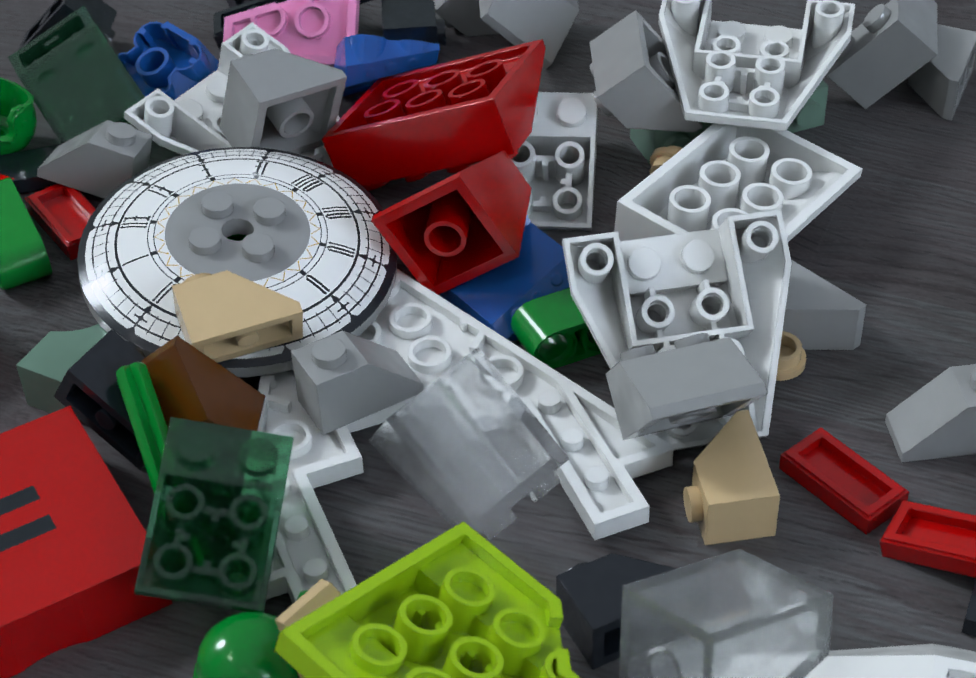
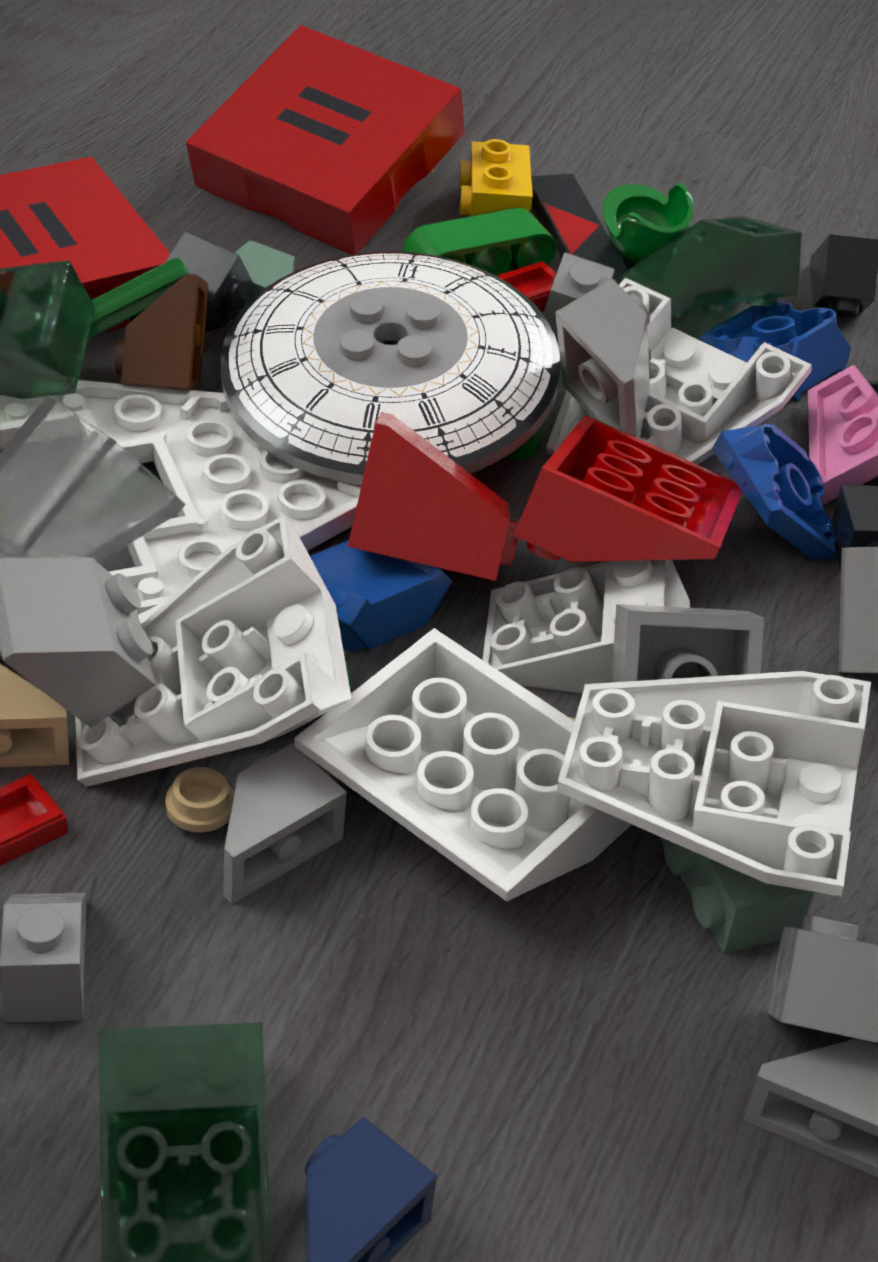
camera: 85 degrees right, 0 degrees up
tan slope [172,270,303,363] -> none
light grey slope [291,330,424,435] -> none

